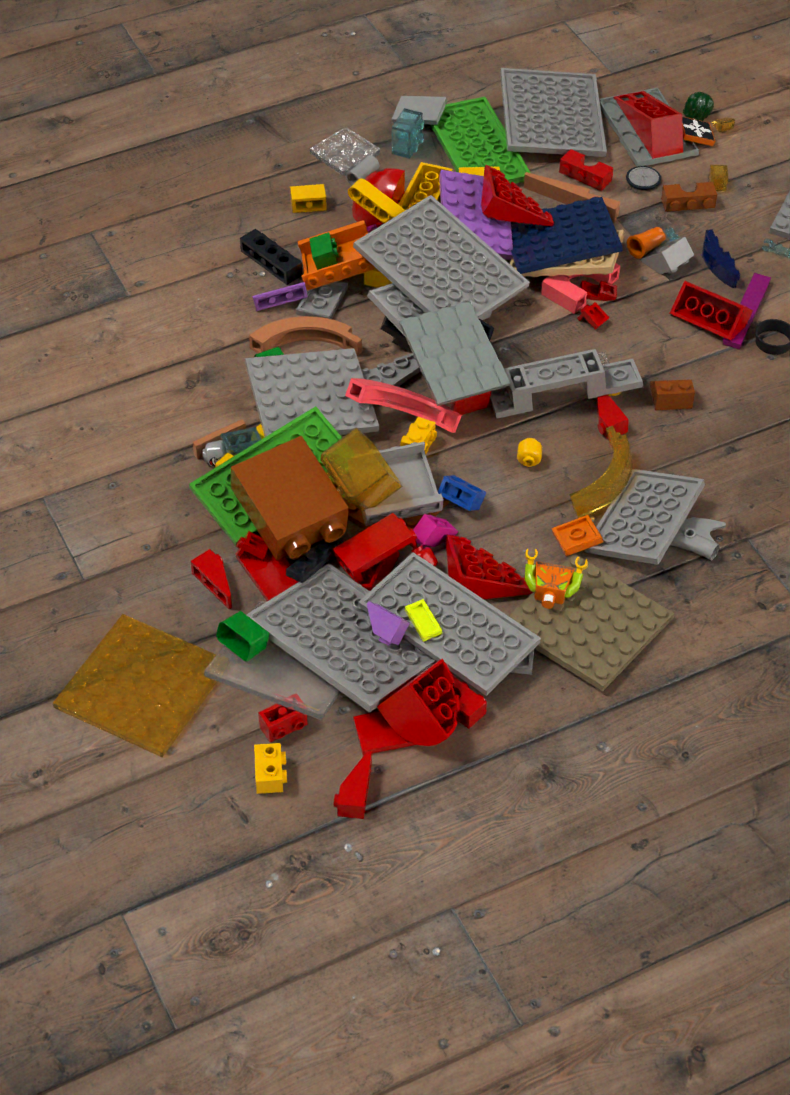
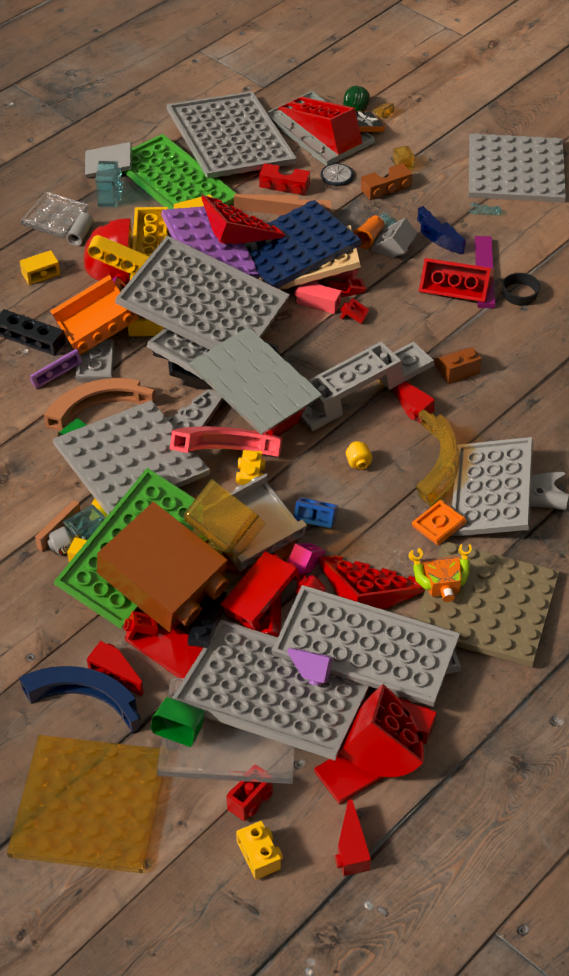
camera: 20 degrees left, 0 degrees up
green brick [309,232,340,270] -> none
neon yellow tile [405,599,442,642] -> none
none -> dark blue arch [19,666,141,734]

